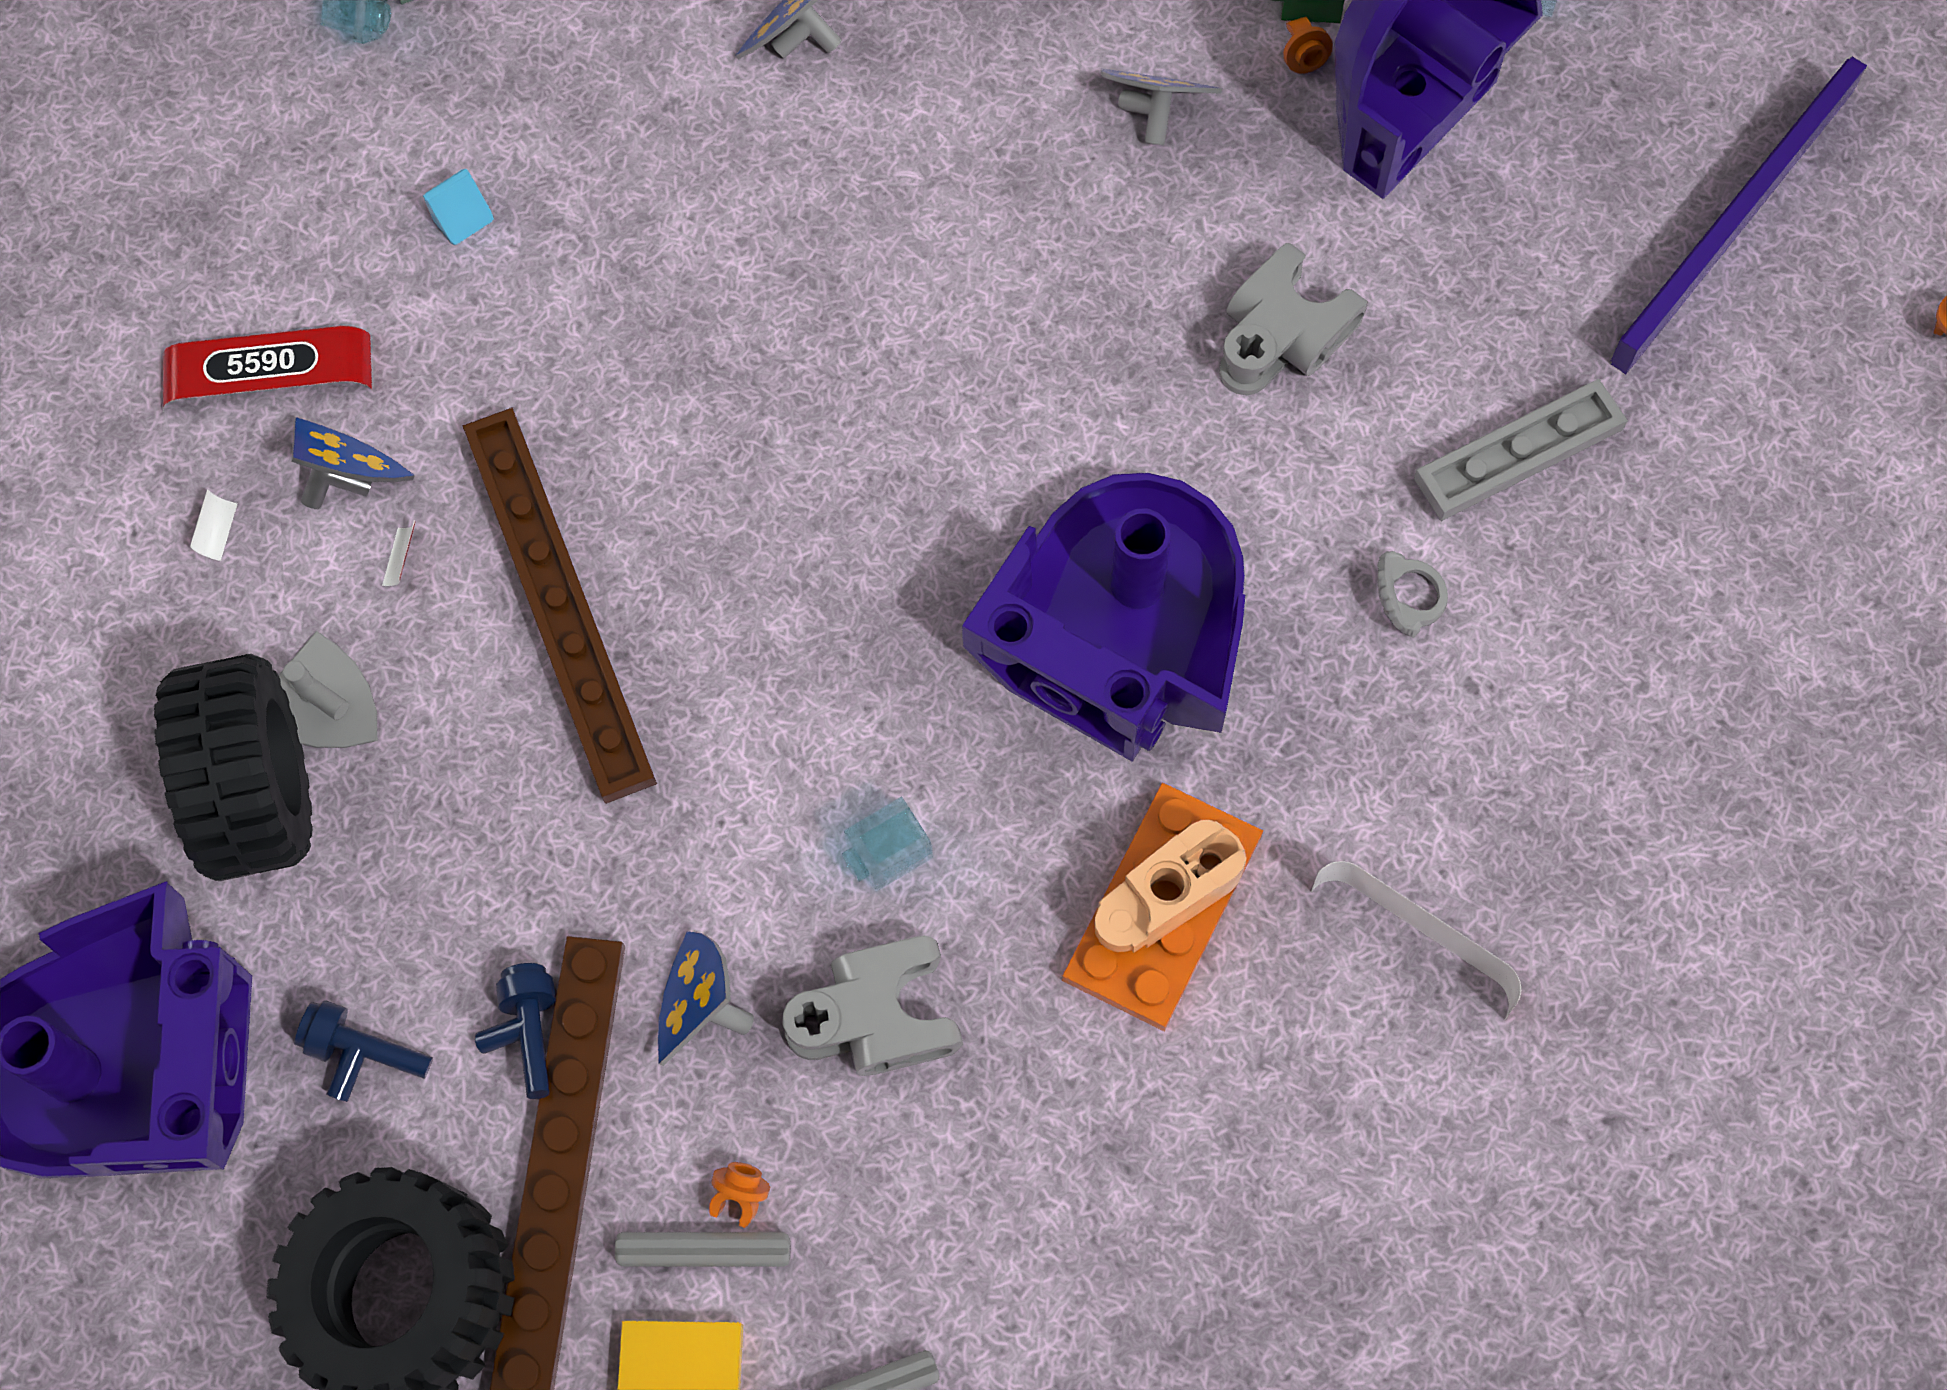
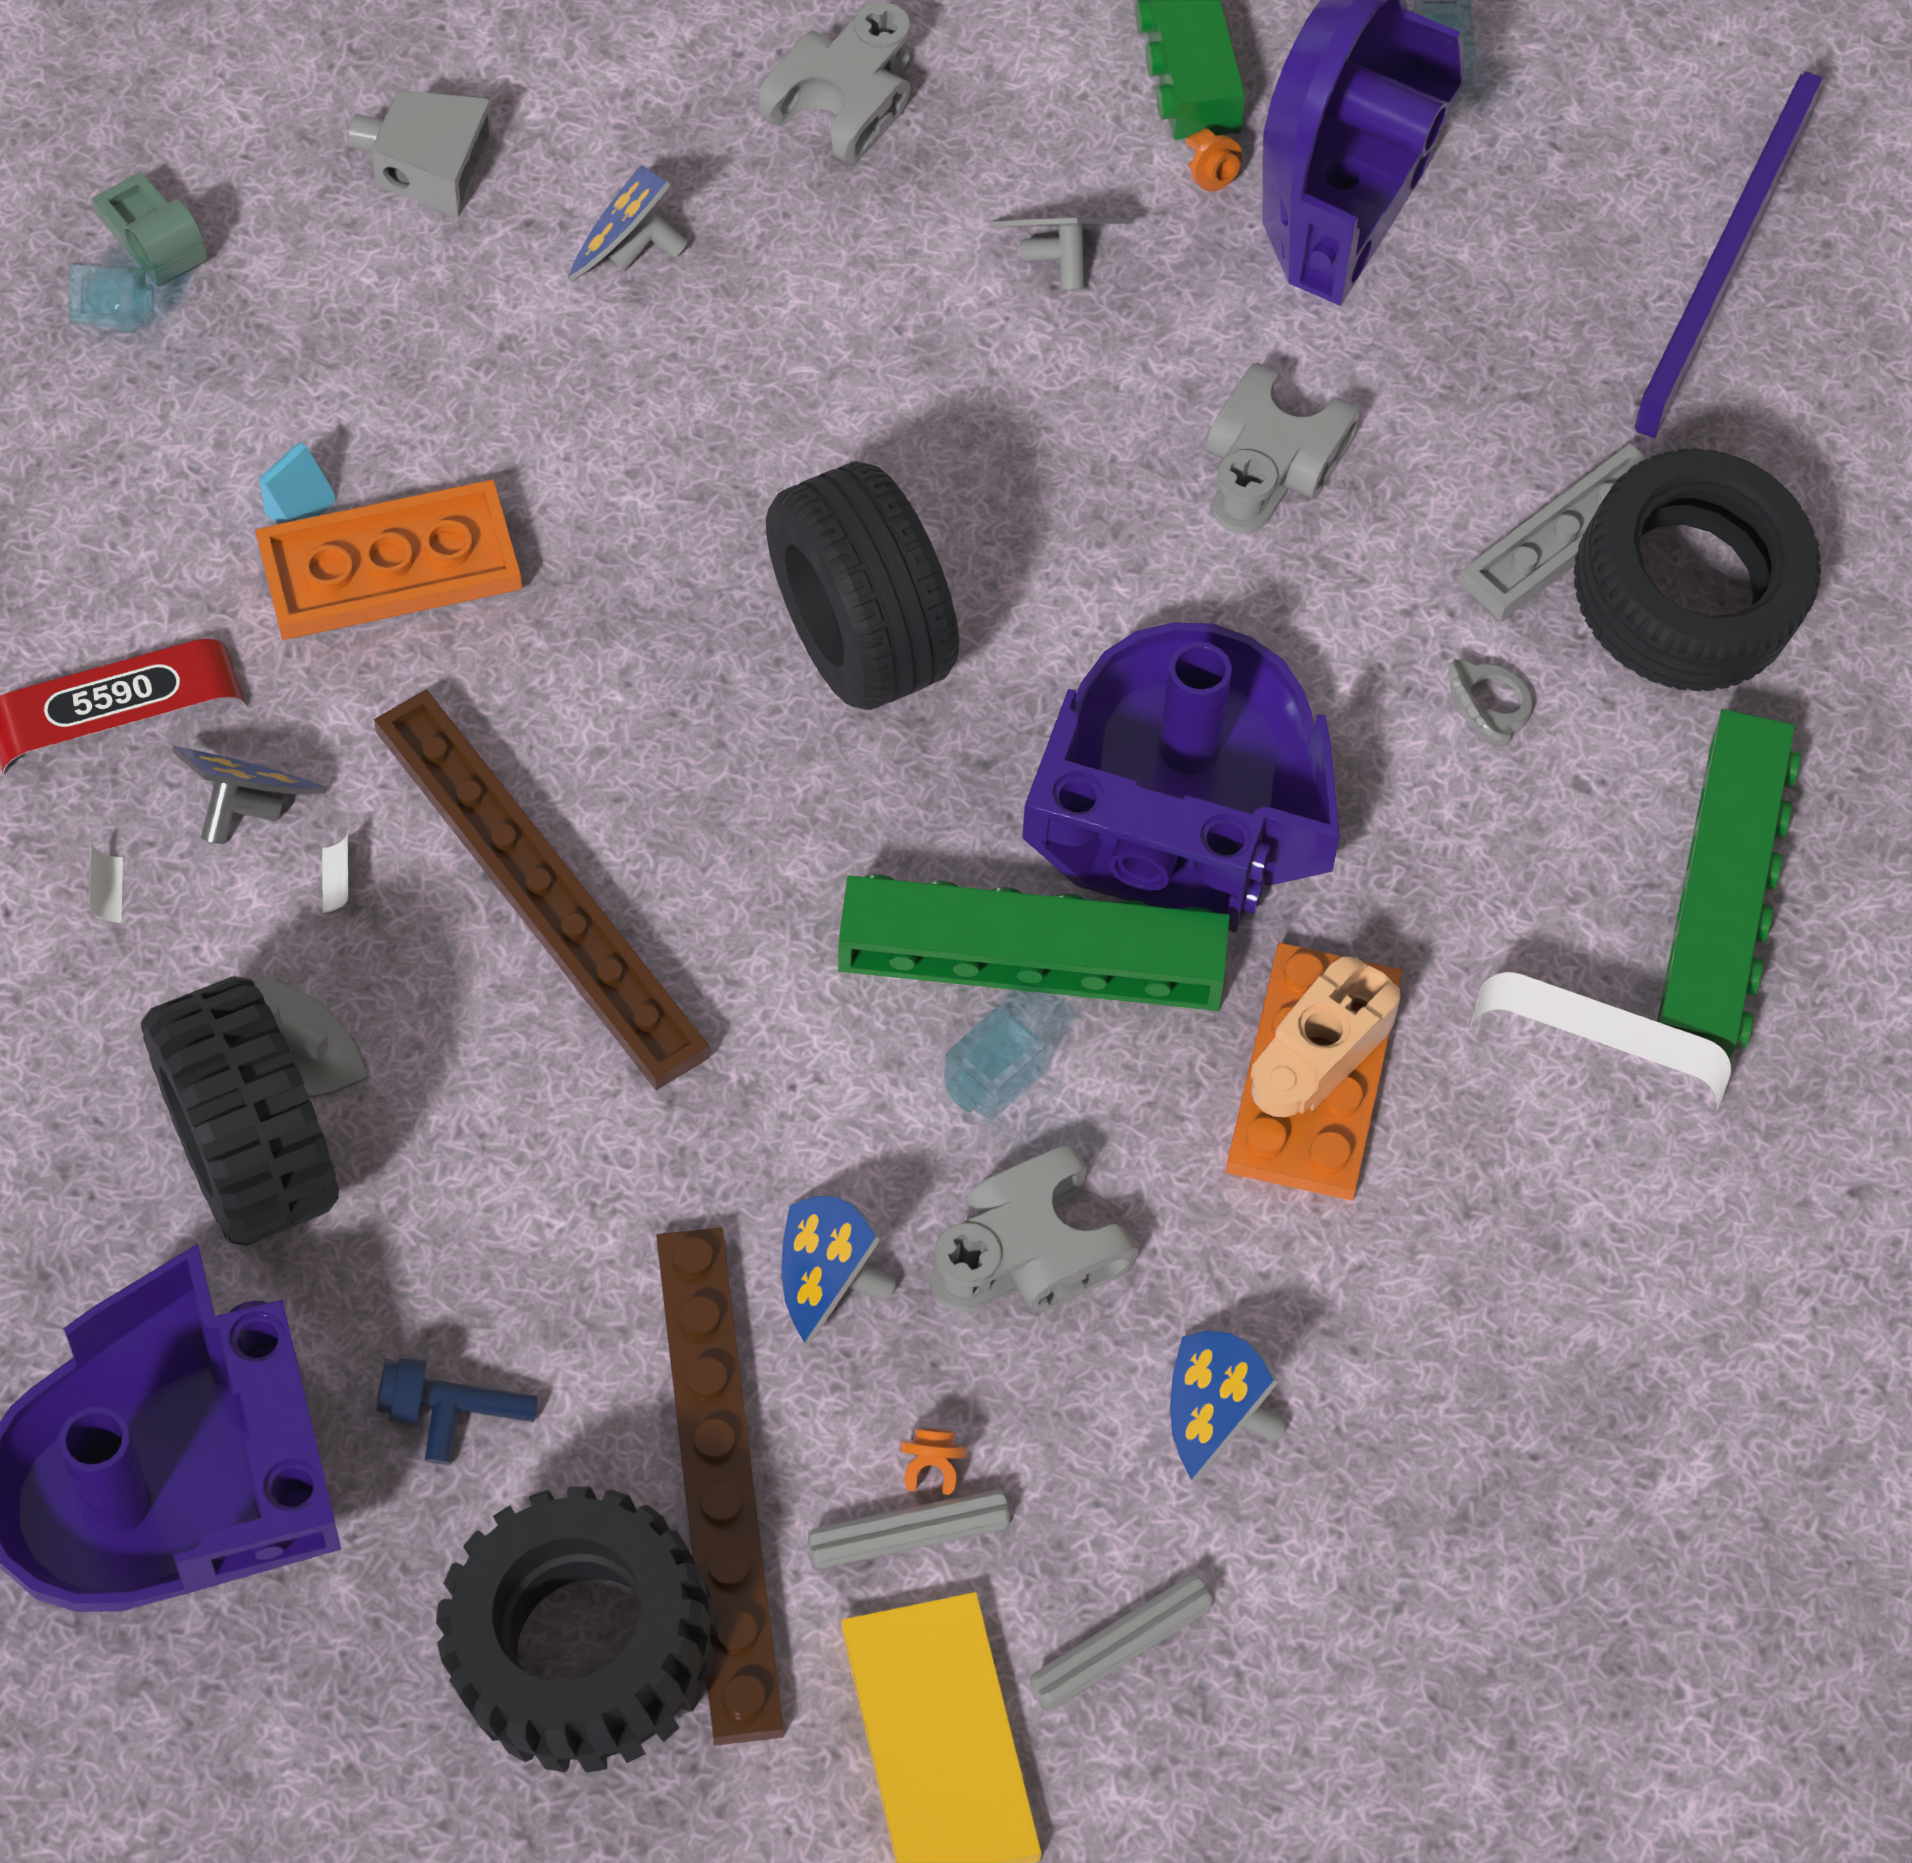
camera: 20 degrees left, 10 degrees down
dark blue piece [475,963,555,1099] -> none
none -> orange plate [255,479,522,641]
none -> black tyre [766,461,959,710]
none -> green brick [838,874,1230,1011]
none -> blue shield [1170,1331,1286,1482]
none -> black tyre [1574,448,1821,692]
none -> green brick [1657,708,1801,1060]

